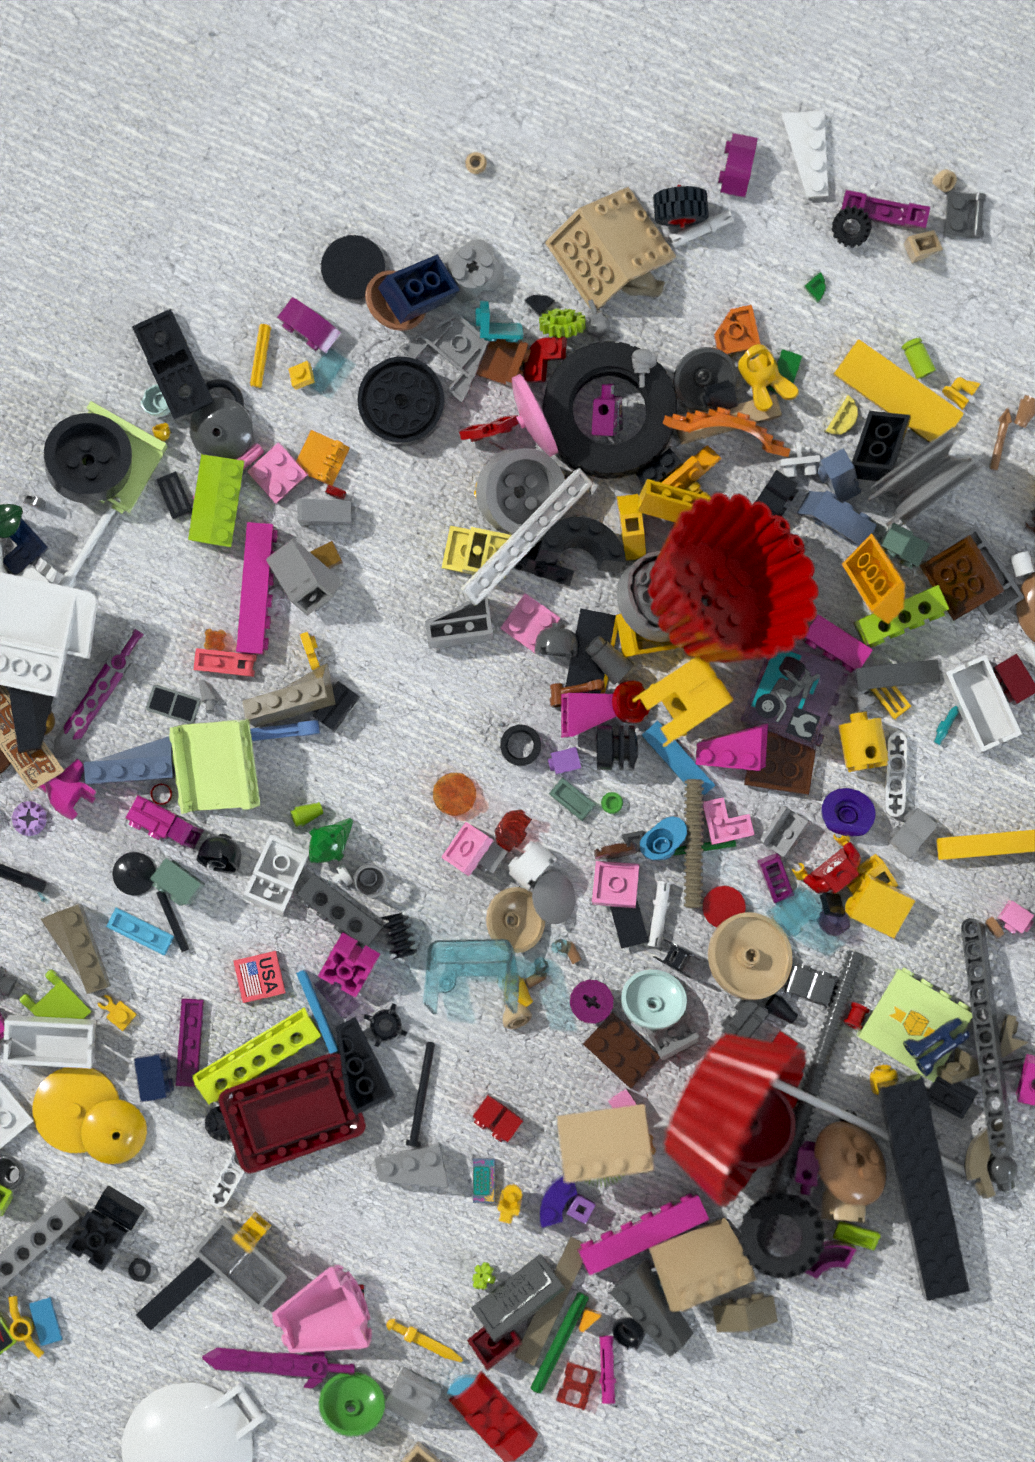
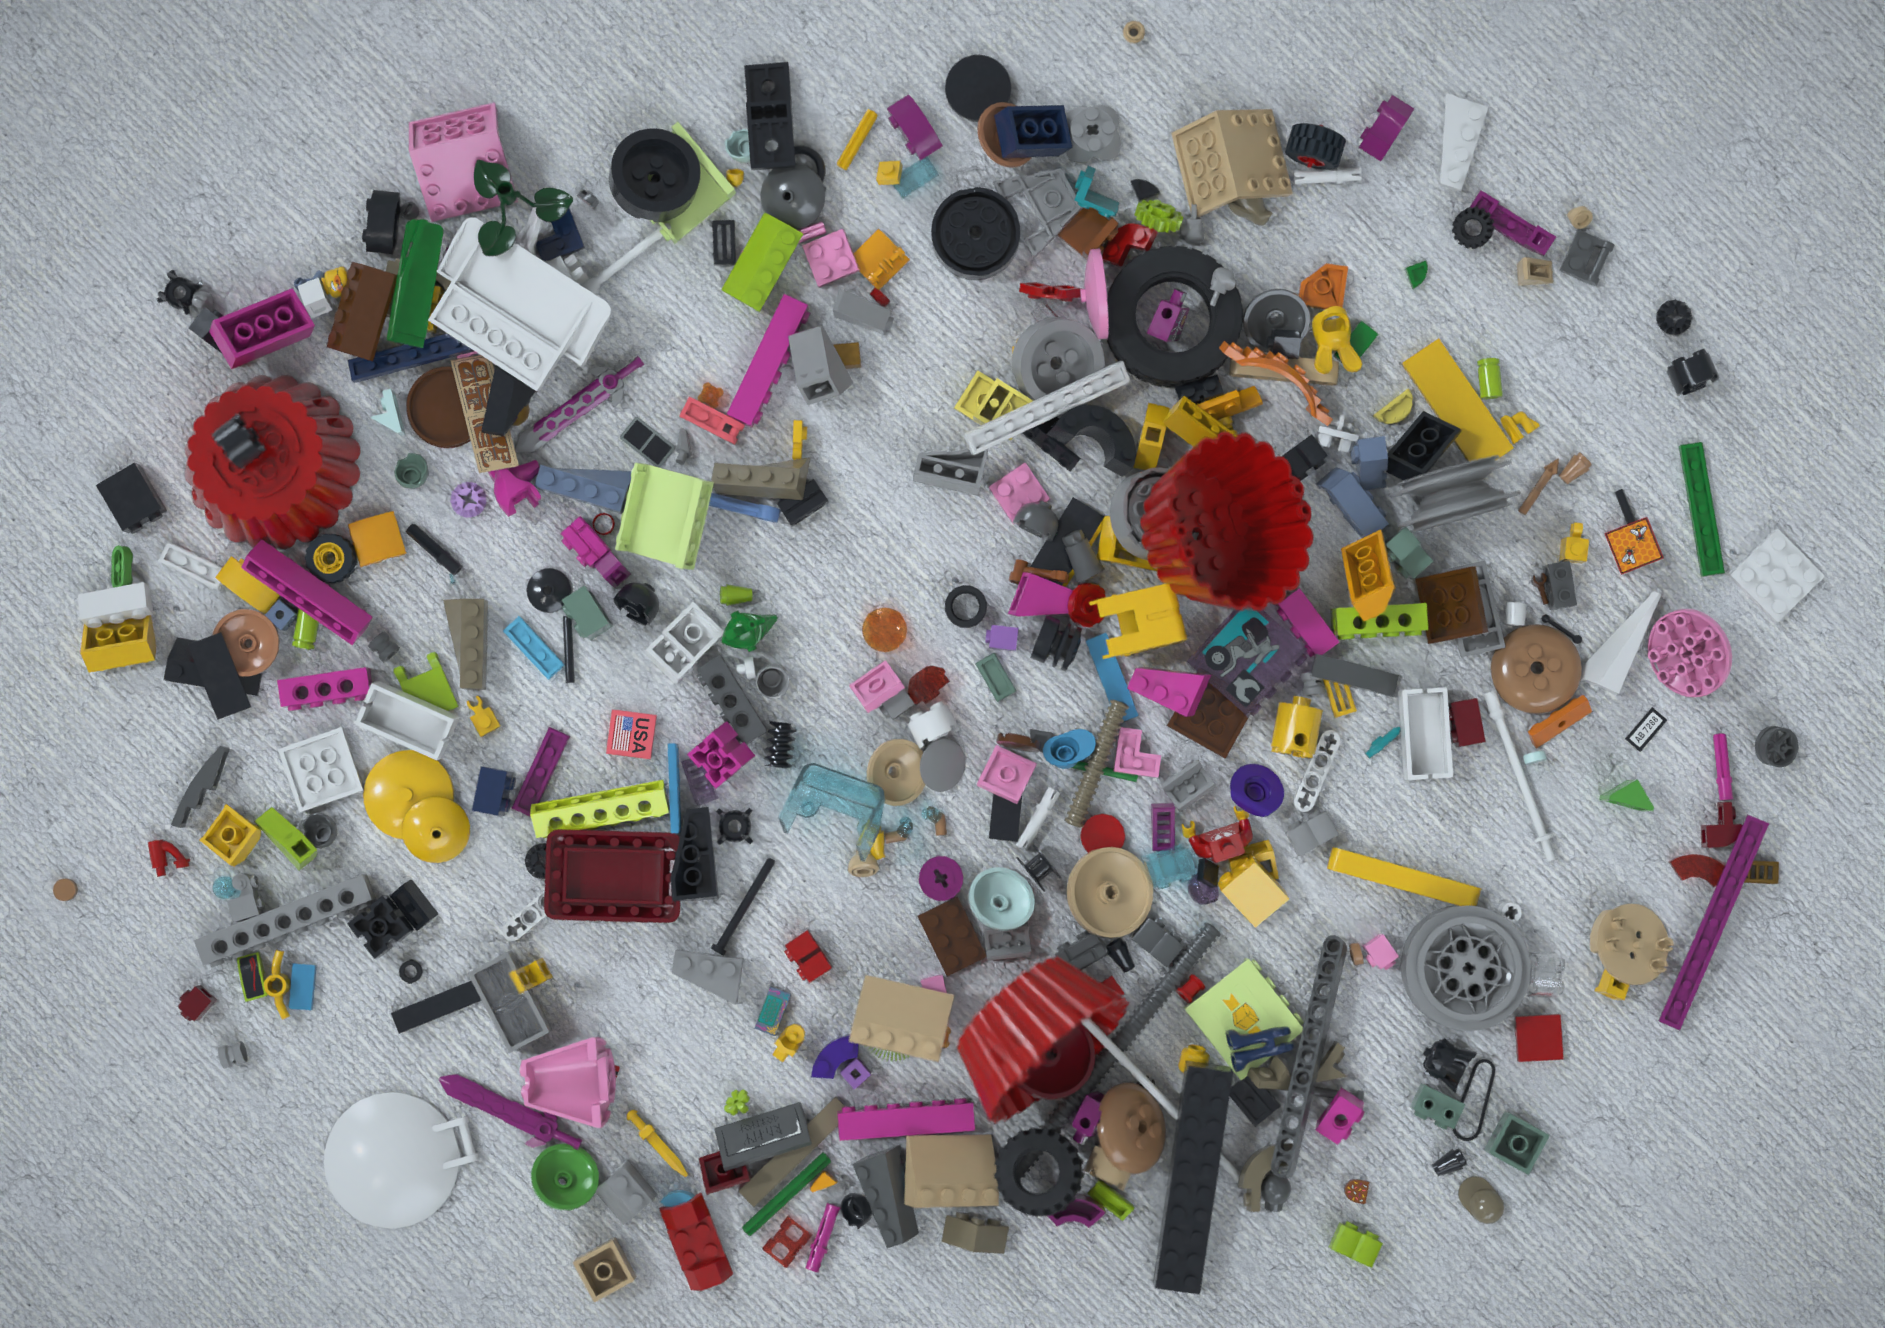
camera: 20 degrees right, 0 degrees up
bright green tile [601,792,623,814] -> none

